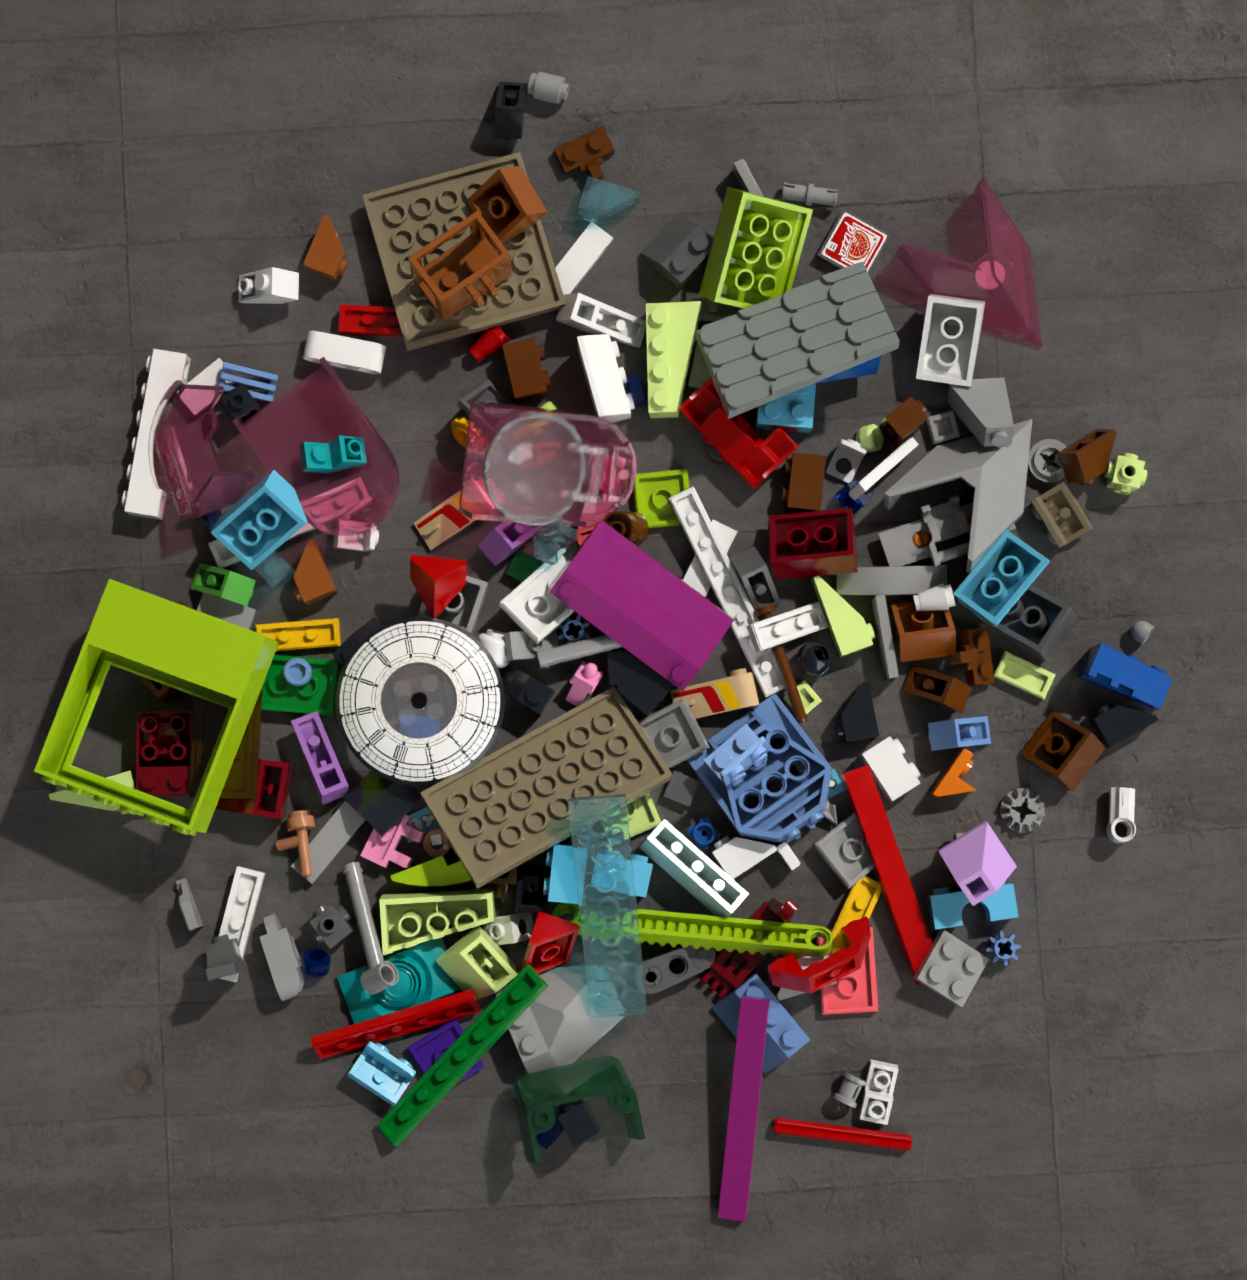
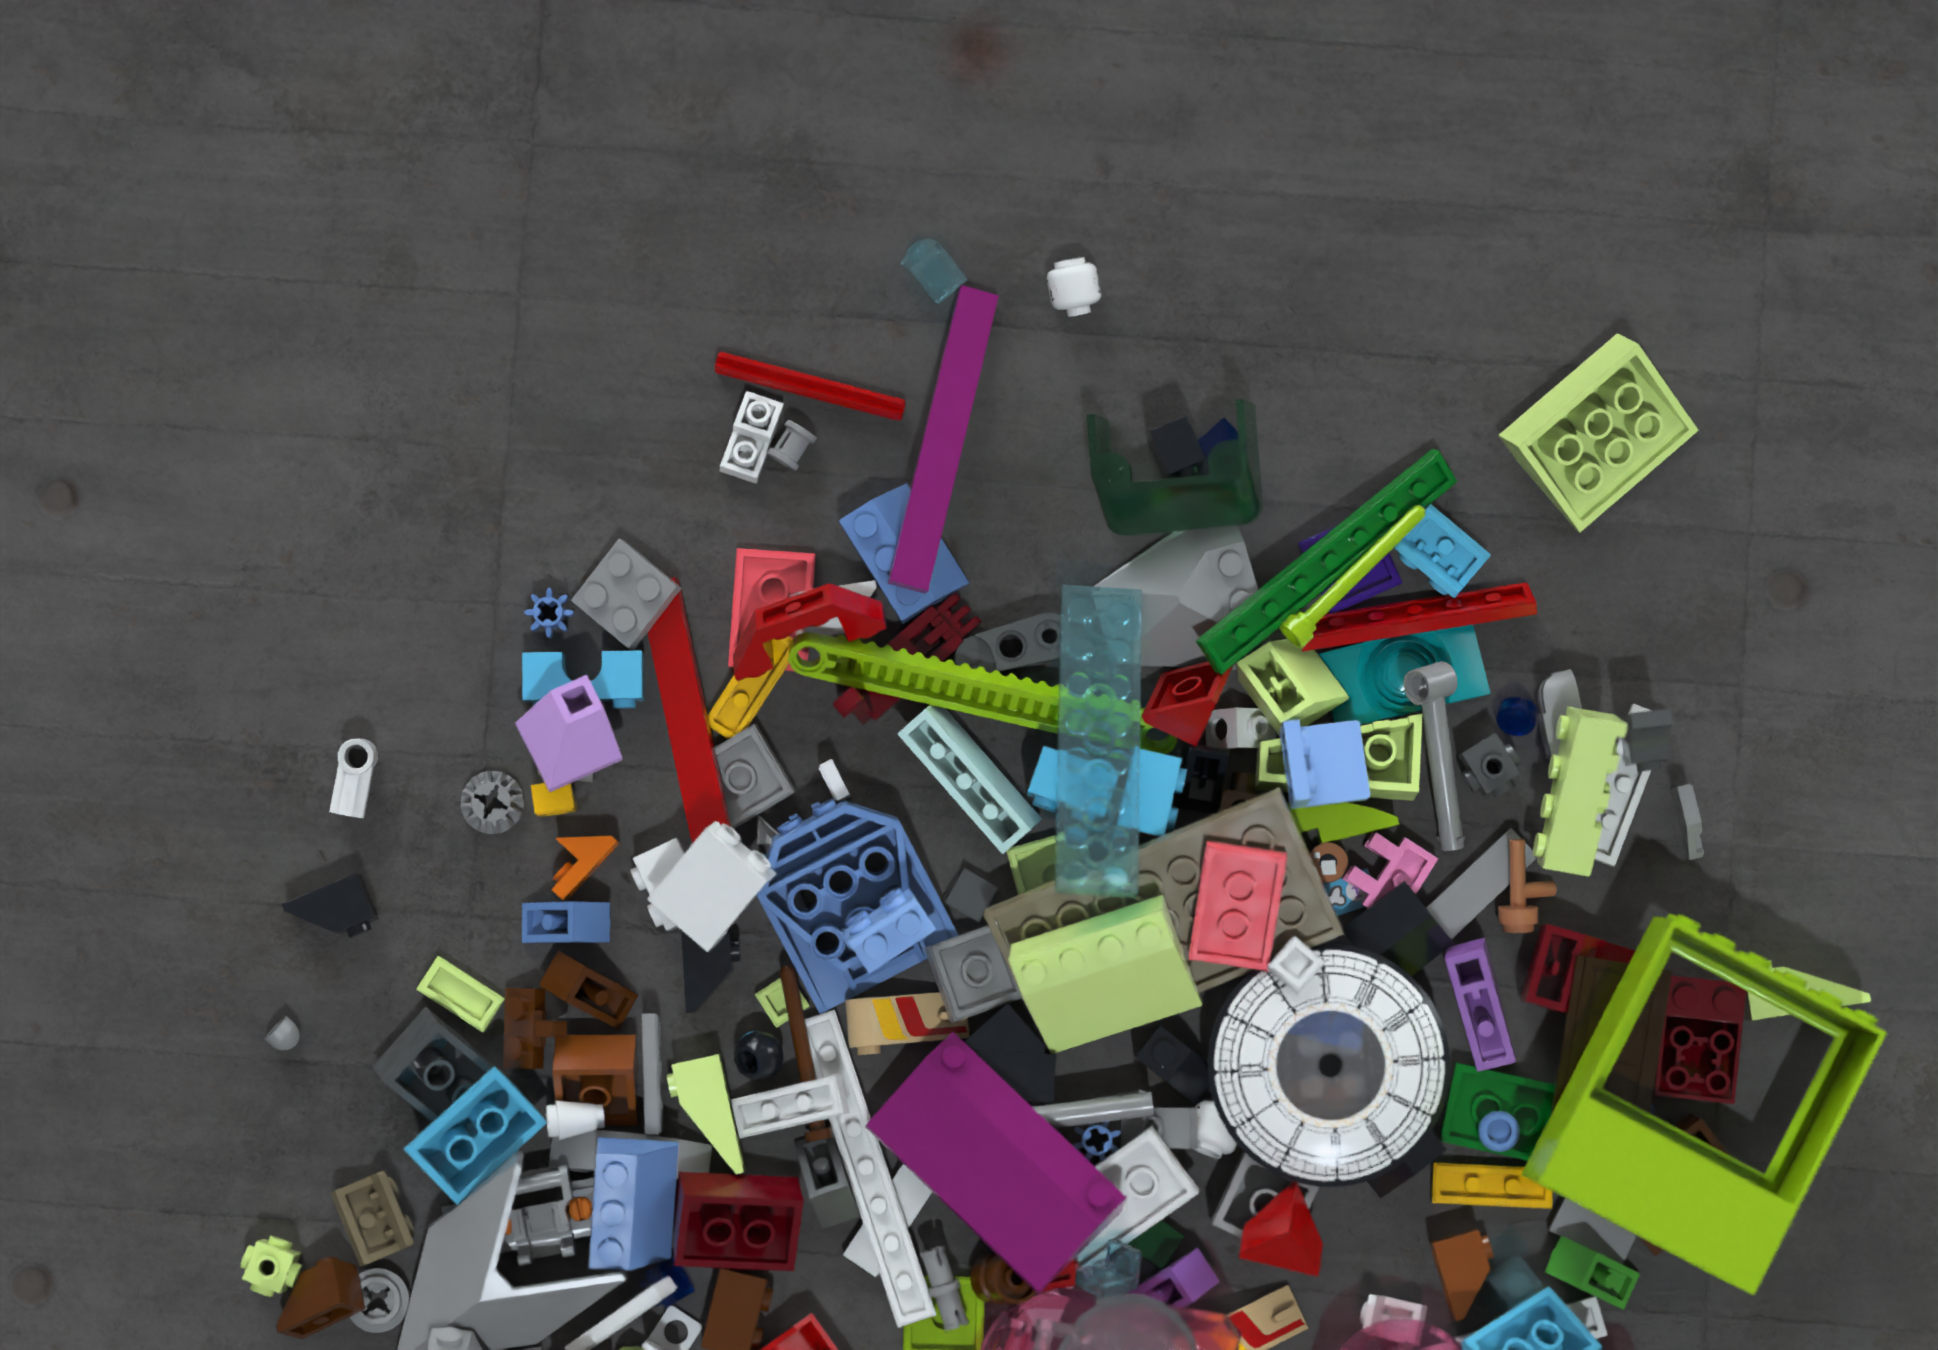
camera: 165 degrees left, 0 degrees up
bright pink piece [565,661,603,706] -> none
blue plate [687,817,721,850] -> none
white slope [711,836,778,879] -> none
reddish brown slope [1020,711,1106,792] -> none
blue wedge [1078,643,1173,710] -> none
none -> yellow slope [531,783,578,817]
none -> medium blue slope [589,1137,679,1271]
none -> white panel [647,821,777,952]
none -> clear light blue bracket [900,238,968,305]
none -> light grey pin [920,1245,969,1331]
none -> yellowish green slope [1009,895,1203,1054]
none -> white head [1047,257,1102,317]
none -> coral tile [1188,841,1287,971]
none -> white tile [1267,936,1325,994]
none -> light blue bracket [1279,720,1370,809]
none -> lime piece [1280,505,1426,649]
none -> yellowish green slope [1499,333,1699,532]
none -> yellowish green wedge [1533,706,1628,877]

